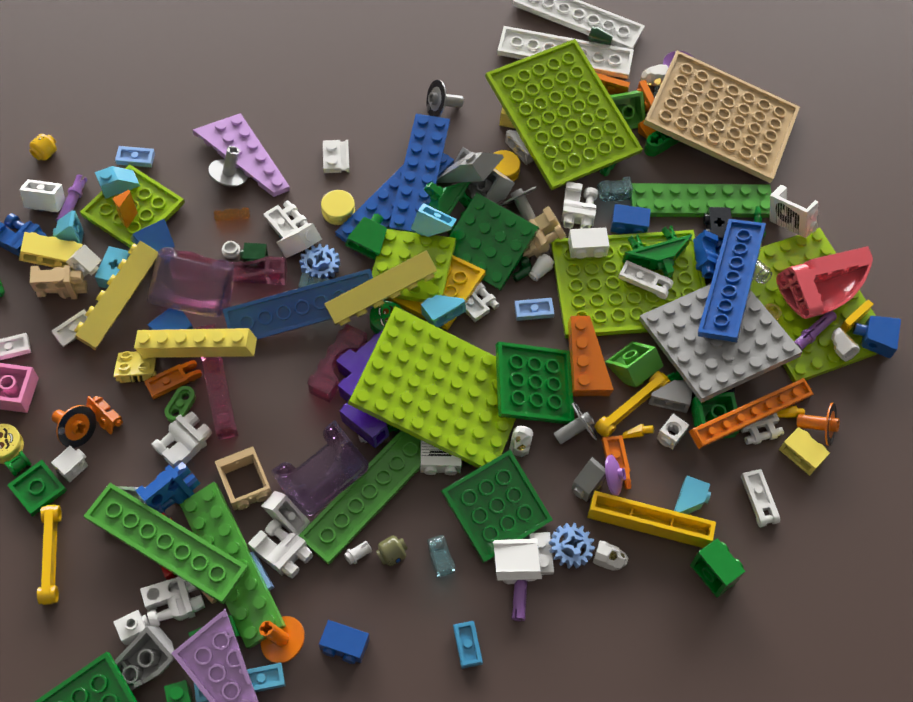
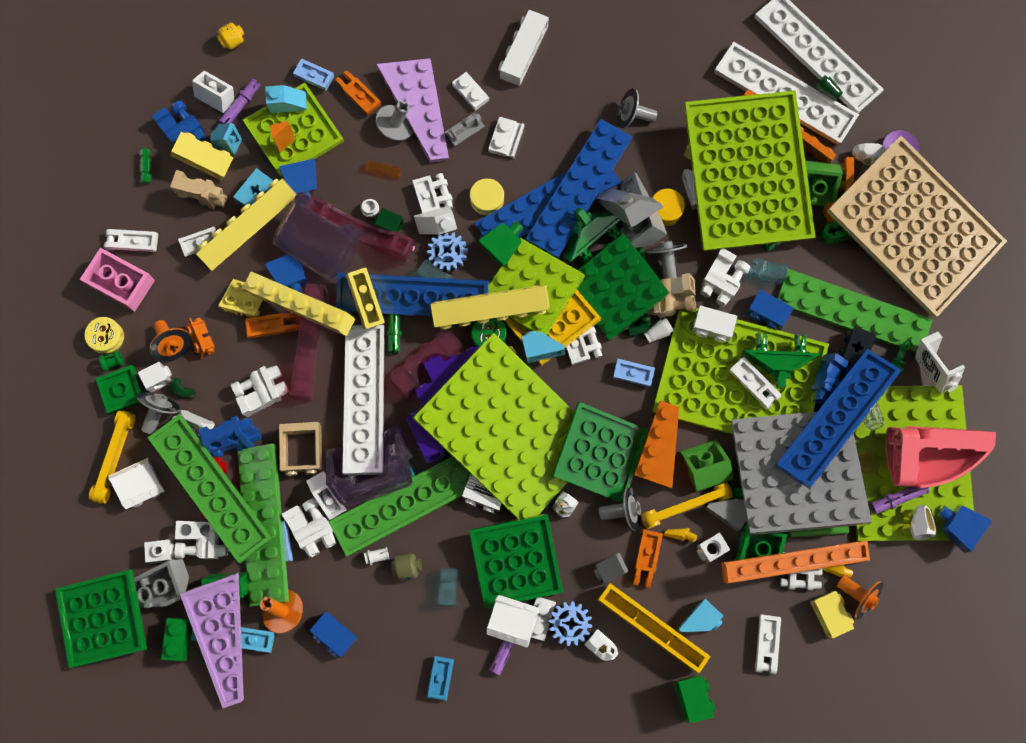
camera: 25 degrees right, 15 degrees up
white brick [66,244,101,278] -> none
bright green plate [165,386,196,423] -> none
medium azure slope [411,203,457,237] -> none
medium lavender dish [605,455,626,496] -> none
yellow tile [840,300,873,333] -> none
none -> white slope [109,458,165,509]
none -> light grey piece [137,392,180,434]
none -> dark green arm [169,377,196,398]
none -> orange hinge [335,70,381,116]
none -> white plate [343,325,384,475]
none -> light yellow brick [346,268,385,329]
none -> green pin [387,314,402,354]
none -> light grey hinge [445,113,485,146]
none -> white plate [452,72,489,111]
none -> white brick [498,10,549,86]
none -> bright green bar [789,526,849,538]

